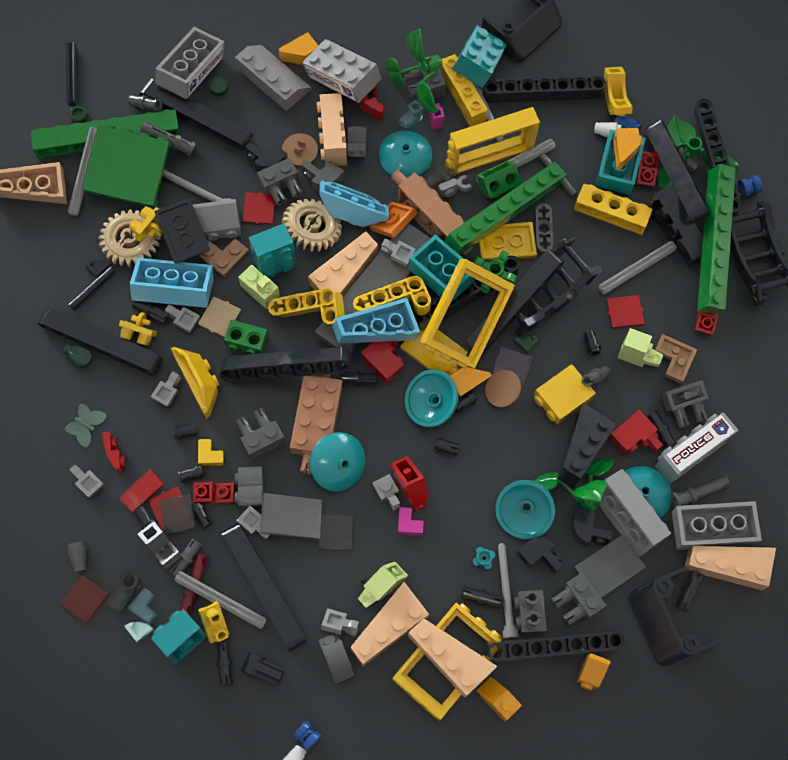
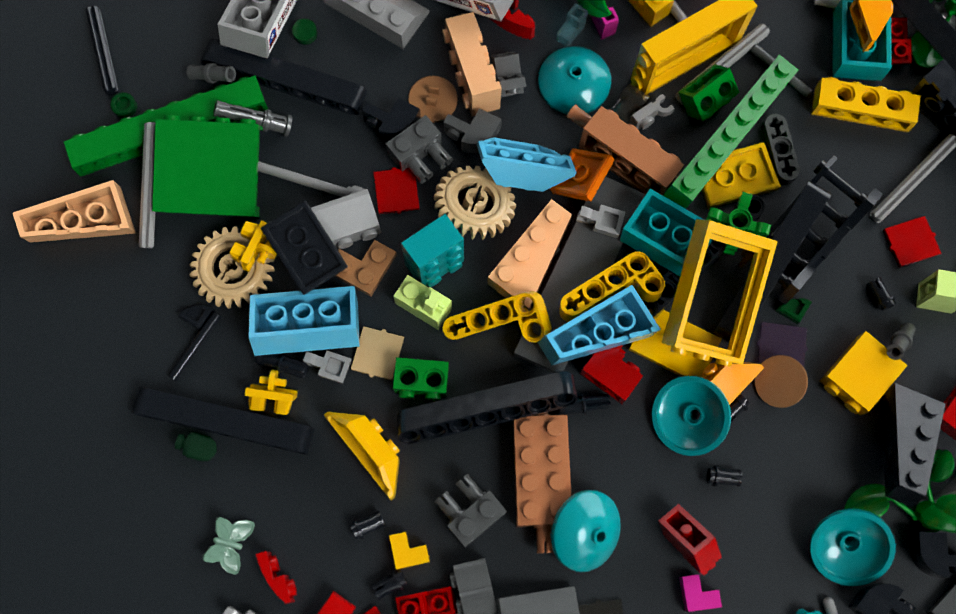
camera: 10 degrees left, 5 degrees up
light grey plate [151,371,181,408] -> none
light grey plate [372,474,400,511] -> none

